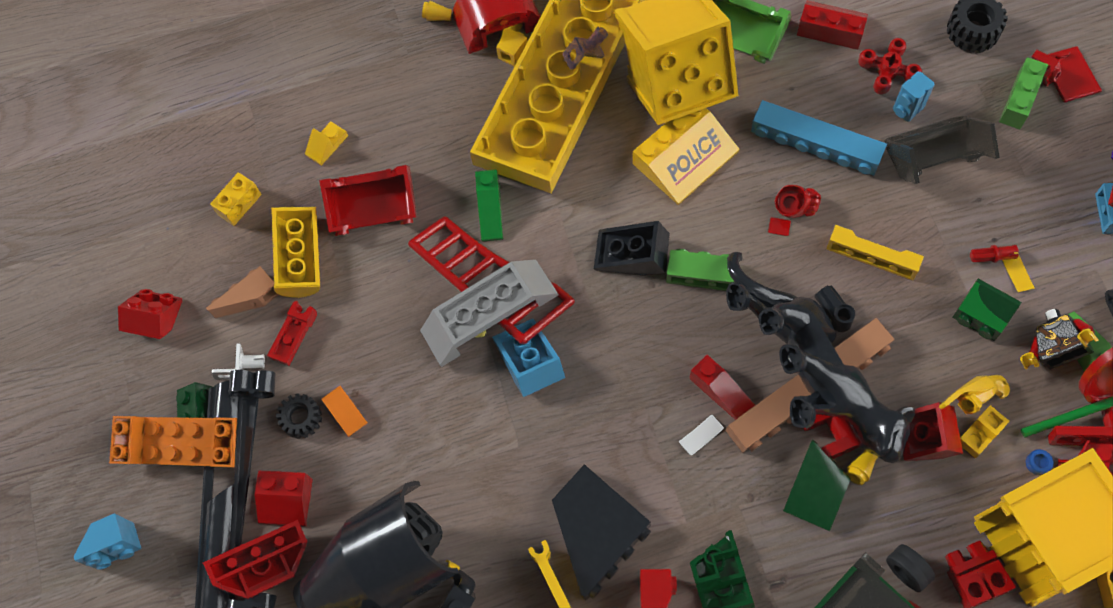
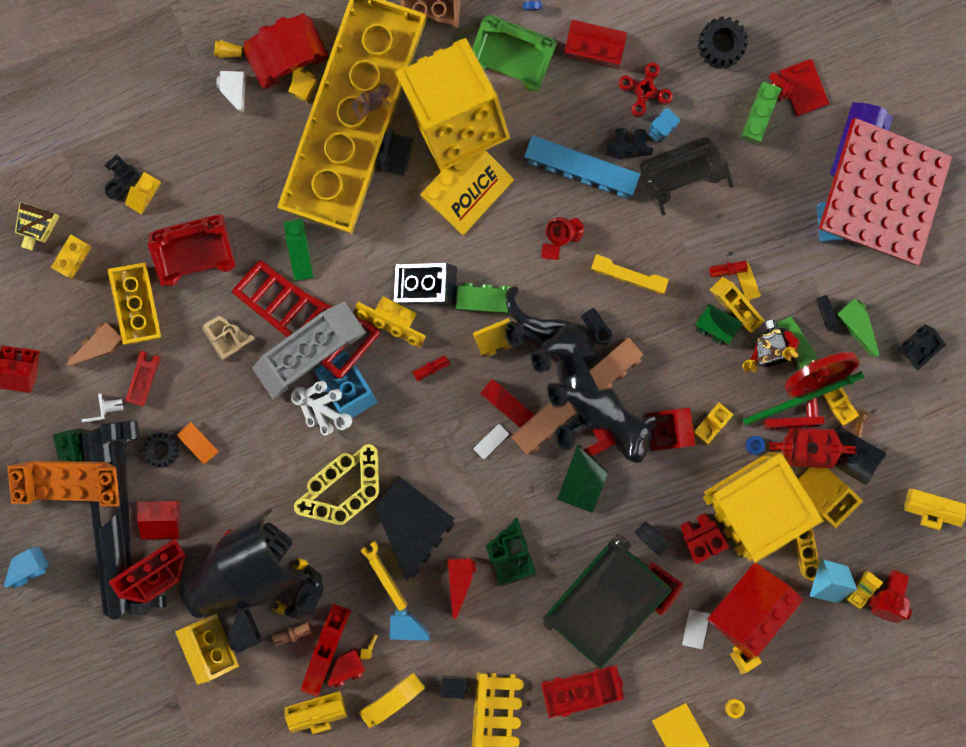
camera: 15 degrees left, 20 degrees up
yellow cone [846,450,878,485] -> none
yellow animal [939,375,1010,414] -> none
none -> torso [15,202,59,251]
none -> black piece [104,154,142,201]
none -> tan slope [202,316,255,361]
none -> white slope [217,71,246,113]
none -> white plant [291,381,352,436]
none -> light yellow piece [294,444,380,525]
none -> yellow bracket [353,296,426,348]
none -> black bracket [378,128,414,177]
none -> red axle [412,355,450,382]
none -> yellow slope [473,318,513,358]
none -> black connector [606,128,653,160]
none -> yellow slope [709,277,765,334]

